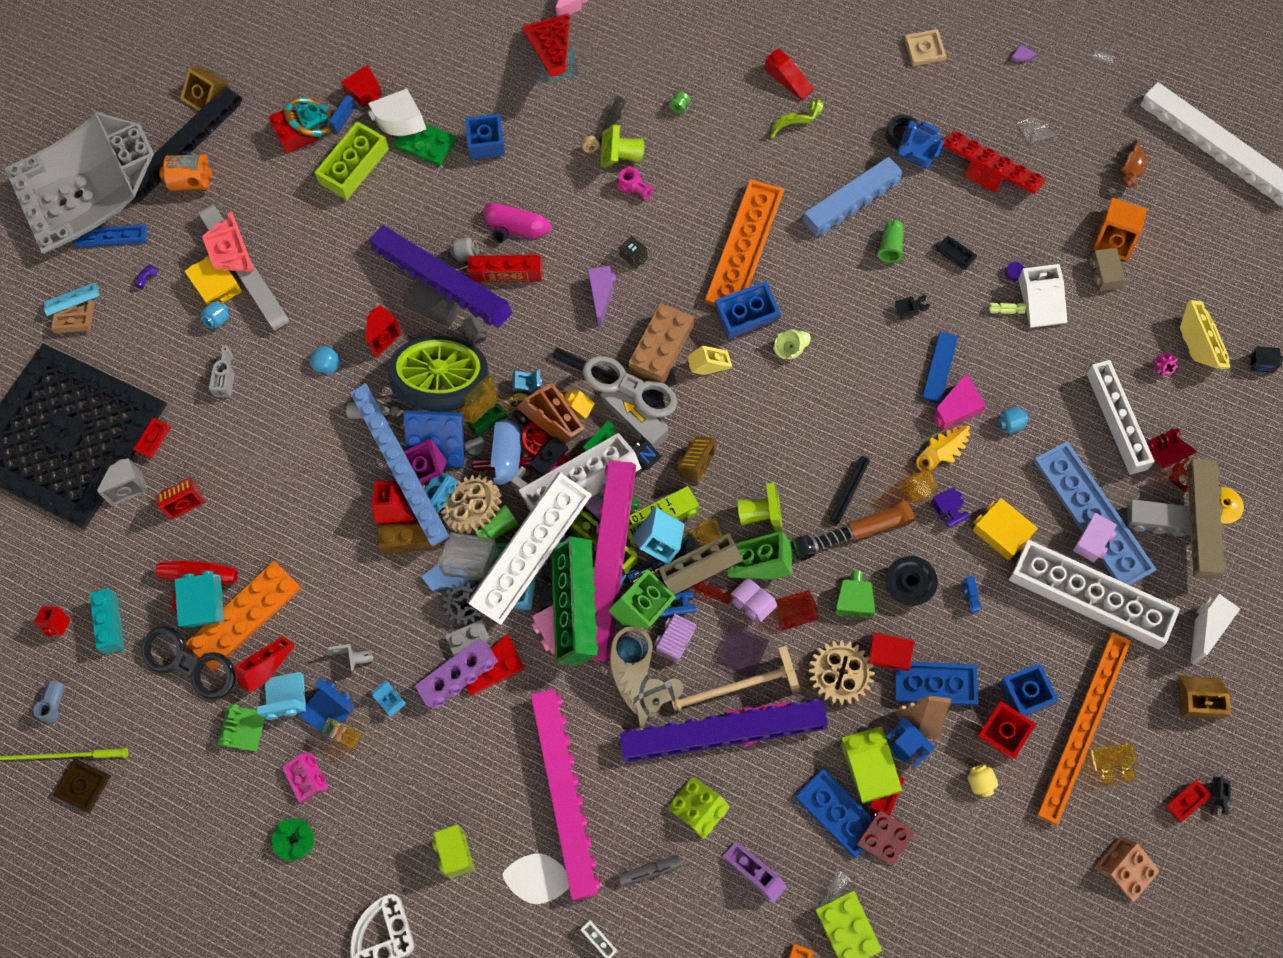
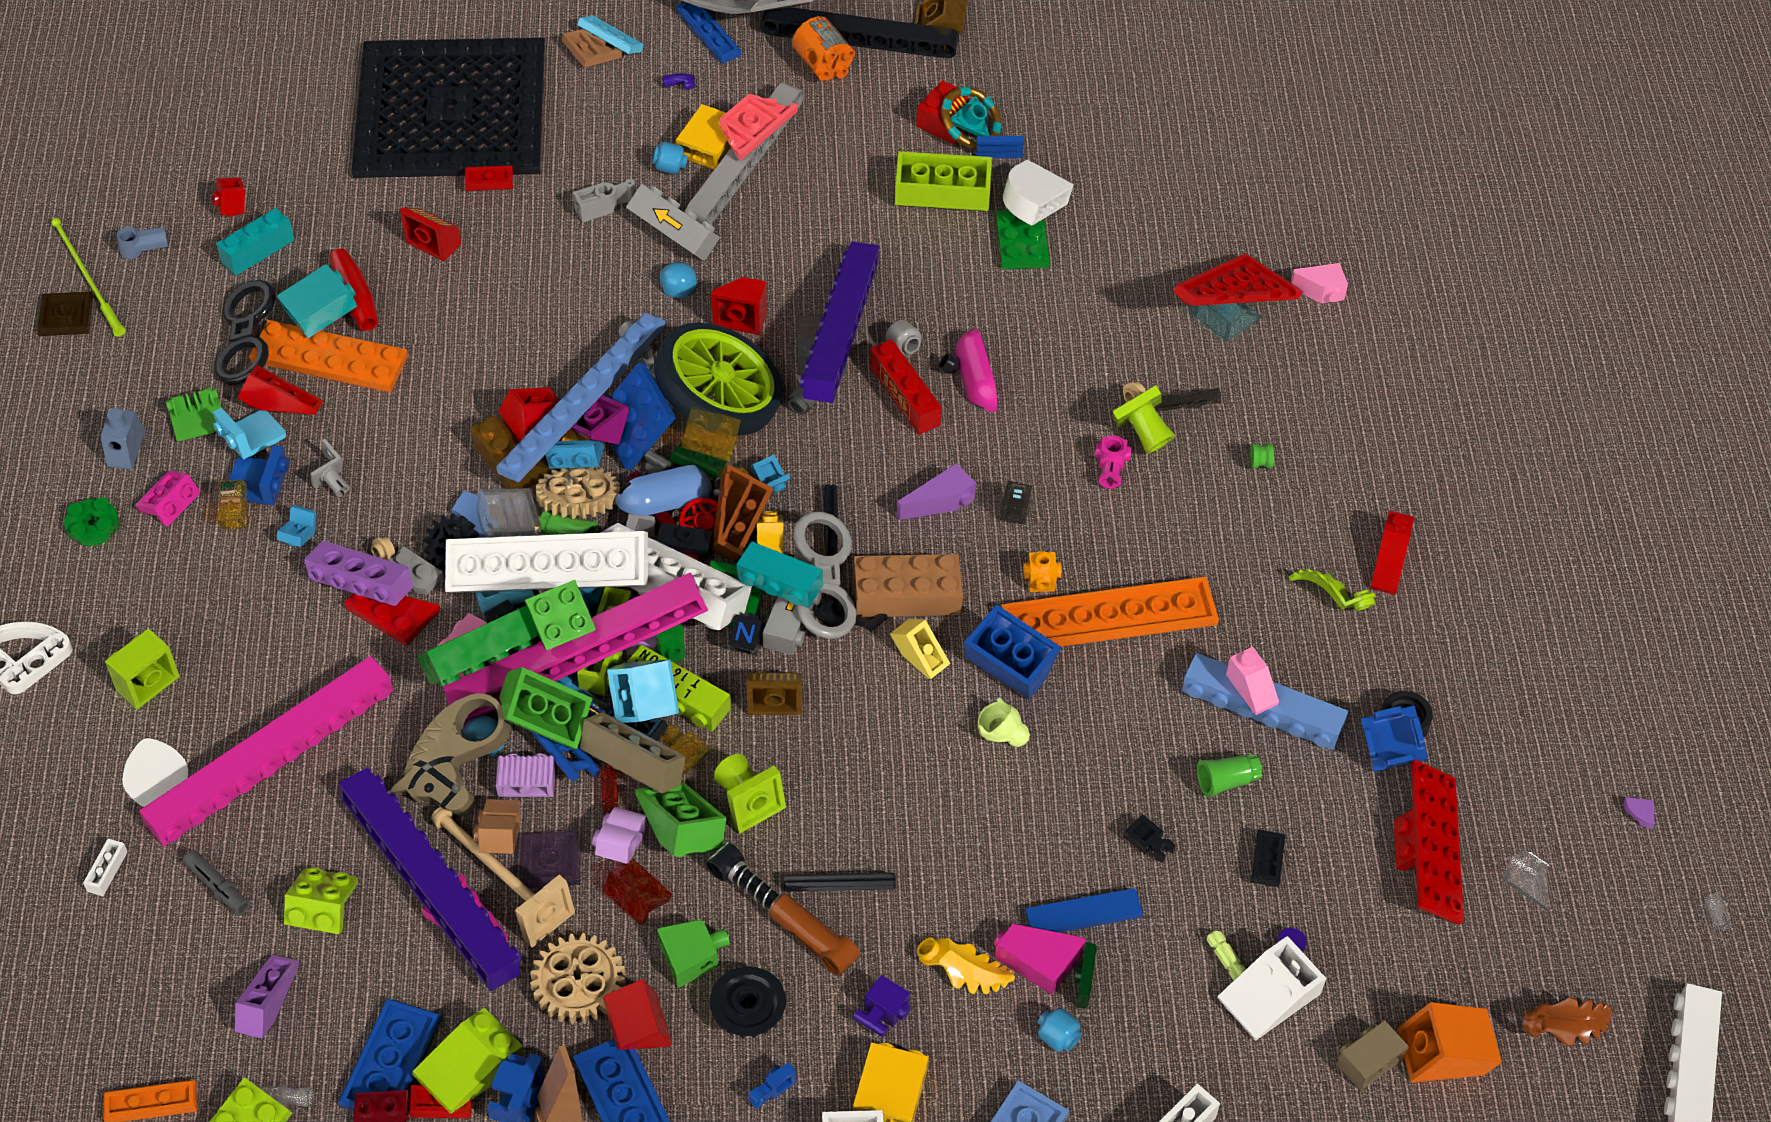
camera: 55 degrees right, 15 degrees down
light grey slope [97,458,148,506] -> none
red torso [341,64,382,107] -> none
blue brick [465,114,505,159] -> none
clear yellow cone [899,466,938,503] -> none
tan tile [904,29,947,67] -> none
none -> sand blue torso [101,408,145,469]
none -> tan plate [371,537,395,561]
none -> medium nougat piece [474,799,521,854]
none -> bright green hinge [525,580,596,651]
none -> light grey brick [626,184,720,261]
none -> teal brick [736,542,823,608]
none -> light orange brick [1023,551,1061,592]
none -> dark green plate [1074,943,1097,1009]
none -> bright pink slope [1226,647,1279,715]

